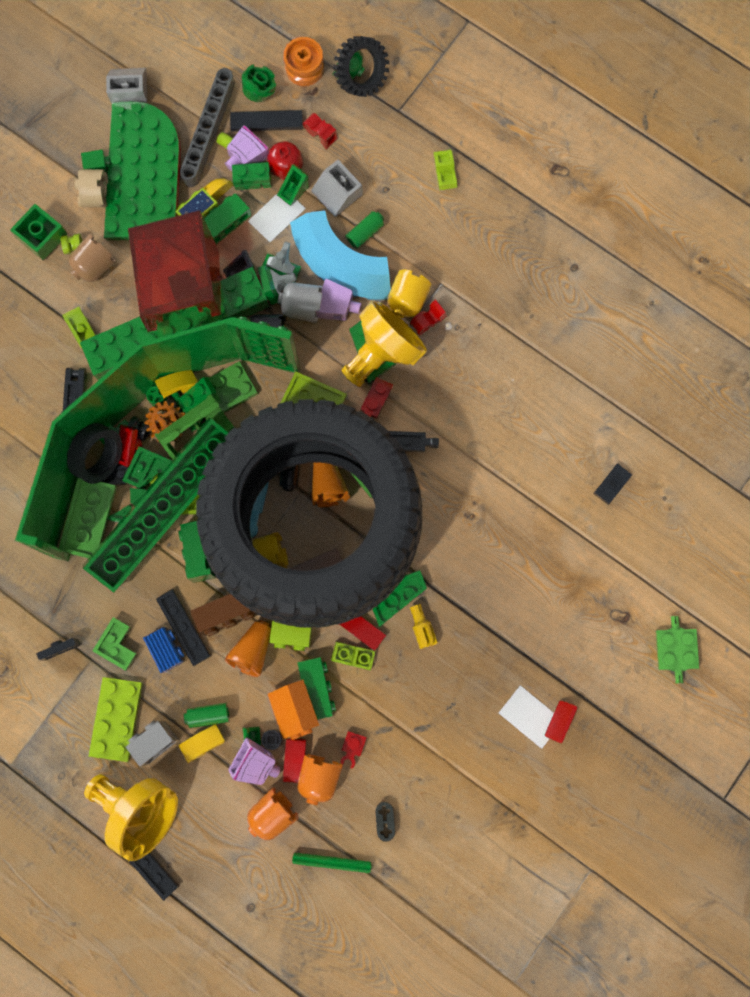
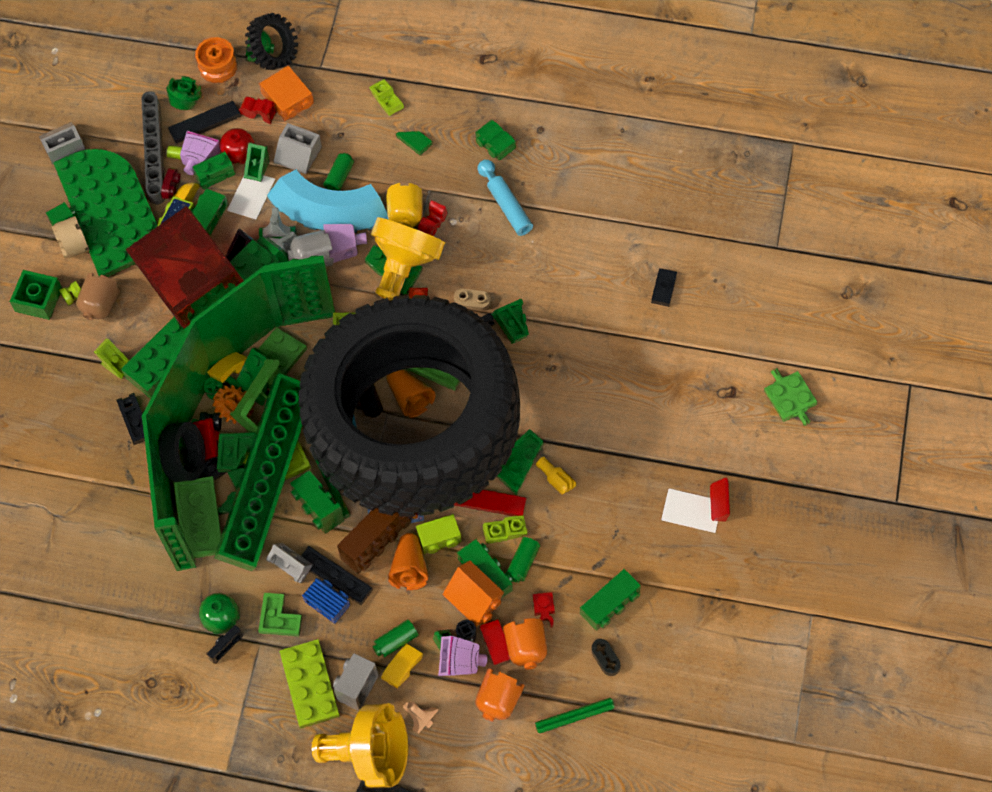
camera: 25 degrees left, 15 degrees down
none -> dark red plate [161,168,181,200]
none -> green cylinder [199,592,240,634]
none -> orange brick [259,66,314,121]
none -> light grey hinge [266,543,313,583]
none -> green tile [396,131,432,156]
none -> light nougat piece [403,701,438,734]
none -> tan plate [454,289,491,311]
none -> green brick [475,120,516,160]
none -> medium azure piece [477,160,533,236]
none -> green wing [492,298,529,344]
none -> green brick [507,537,540,583]
none -> green brick [580,569,641,631]

